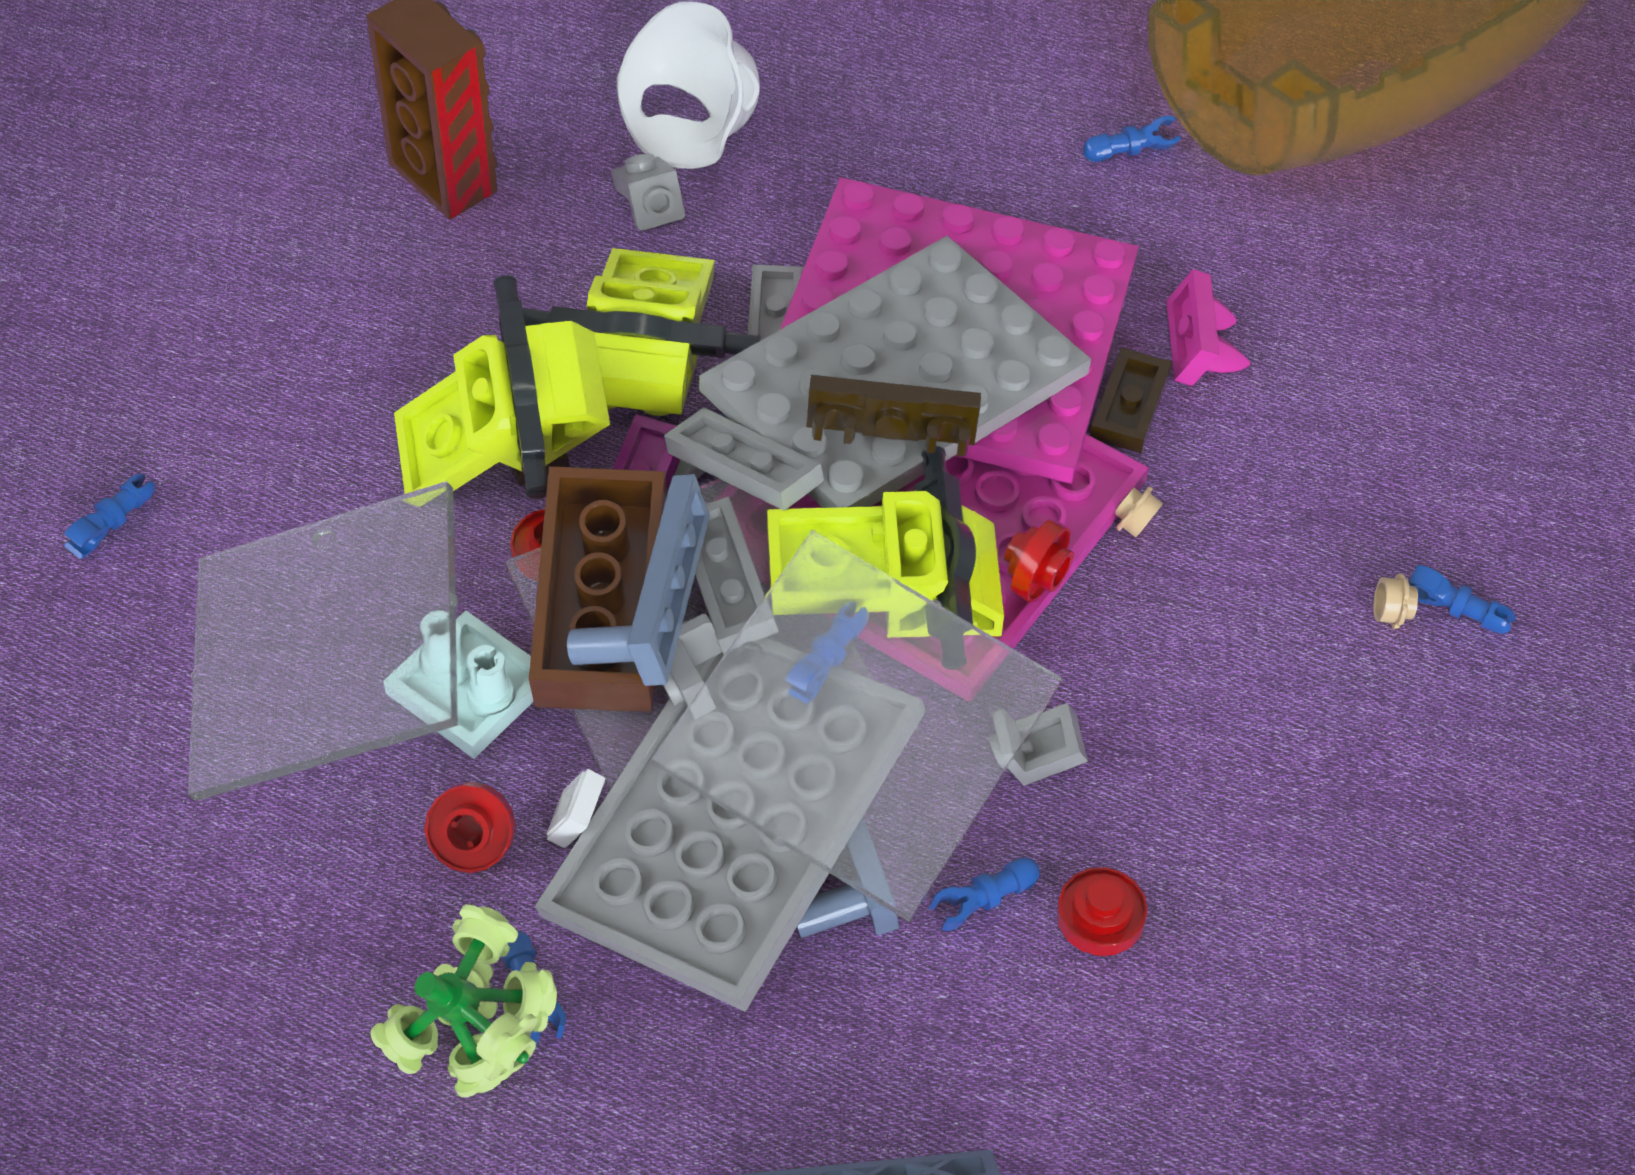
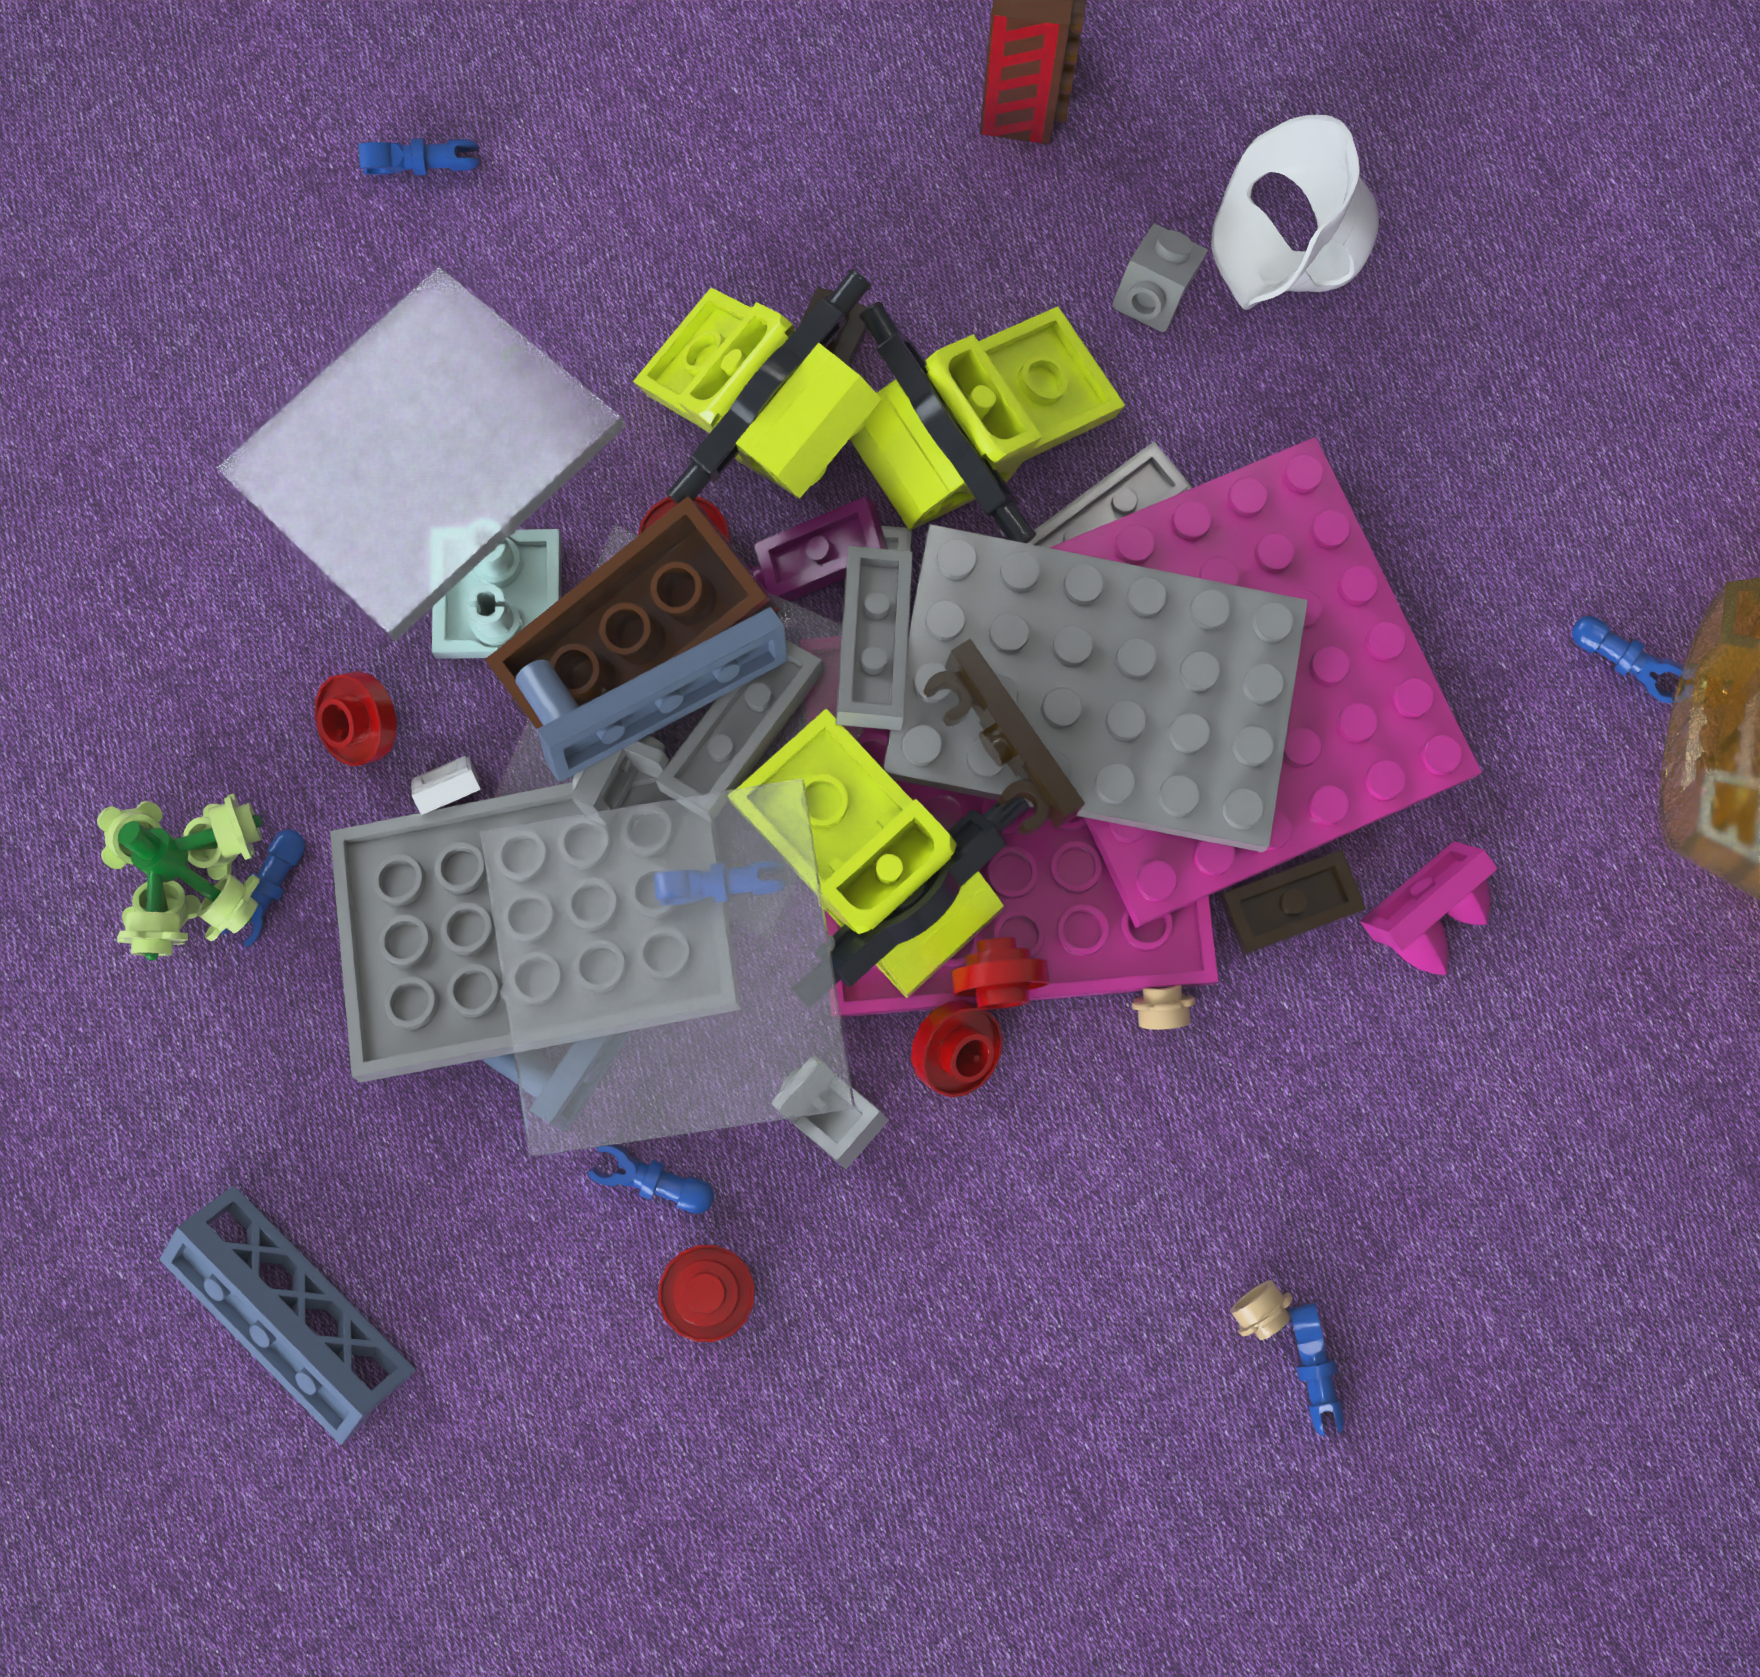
camera: 50 degrees right, 25 degrees up
none -> red plate [911,1000,1003,1097]

